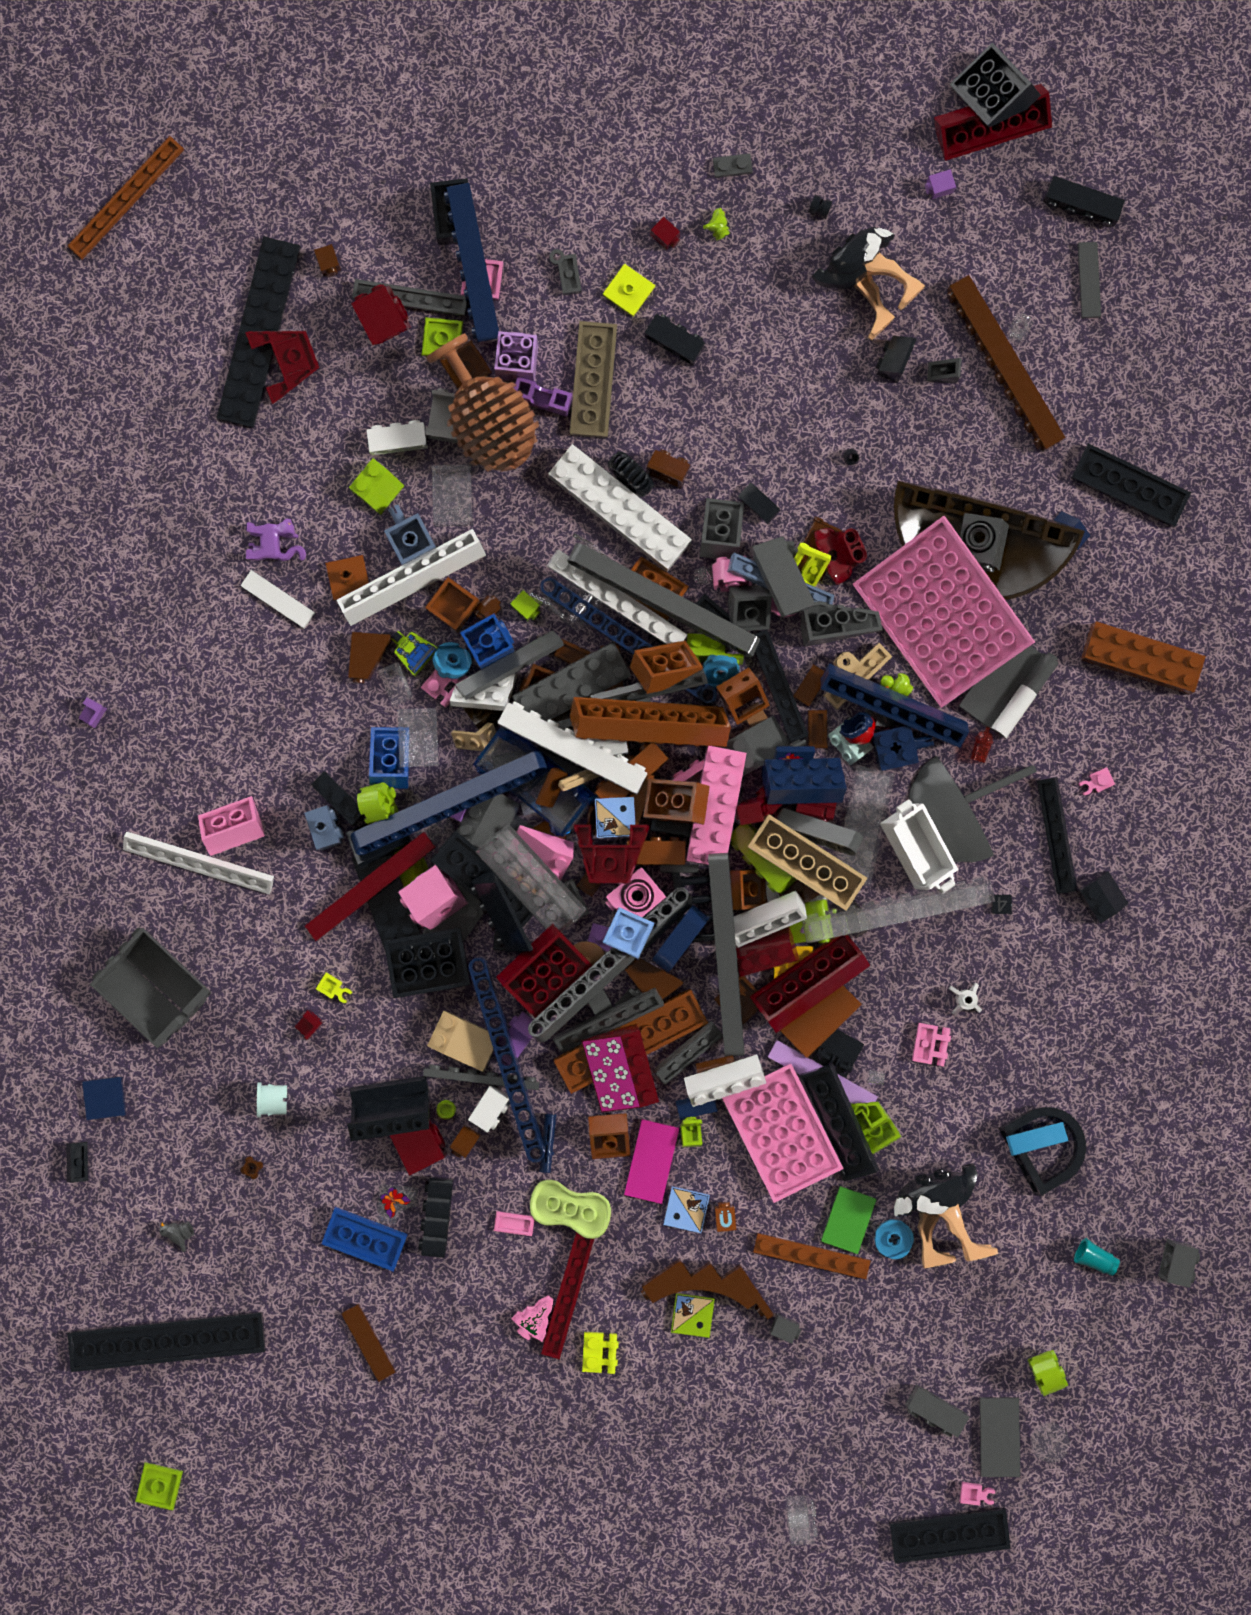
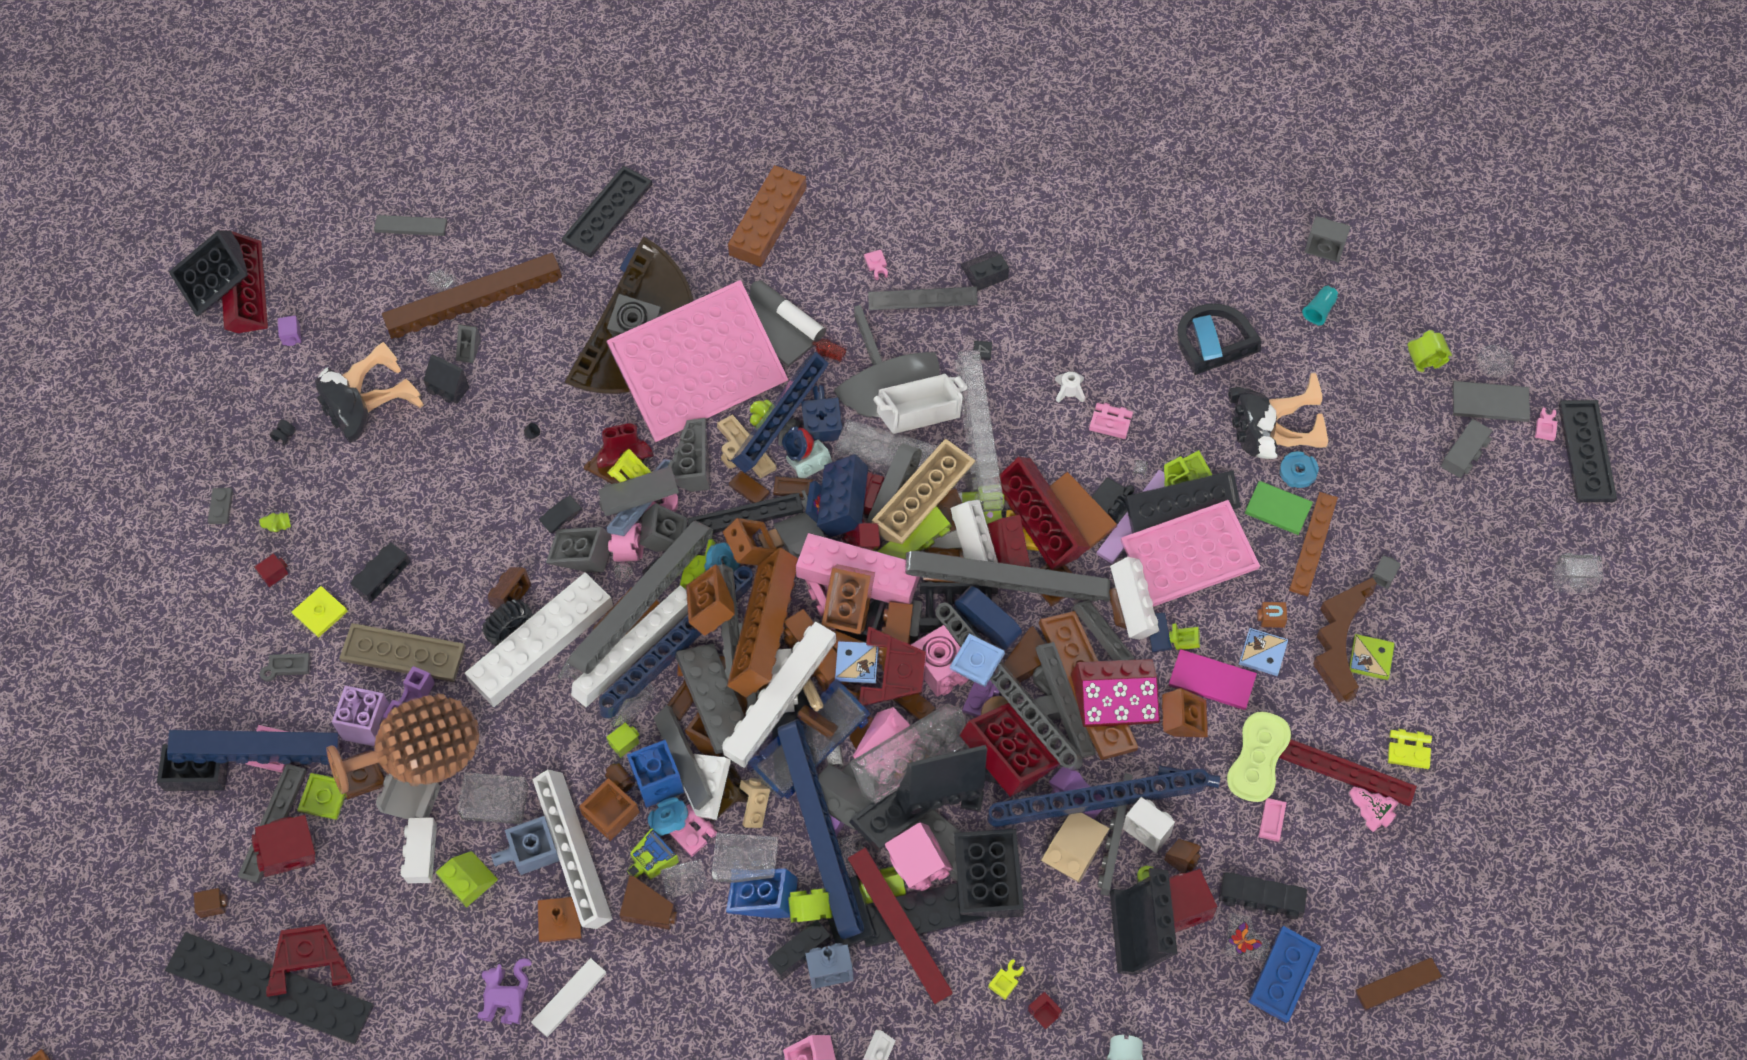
camera: 75 degrees left, 25 degrees down
black brick [1043,175,1125,227] -> none

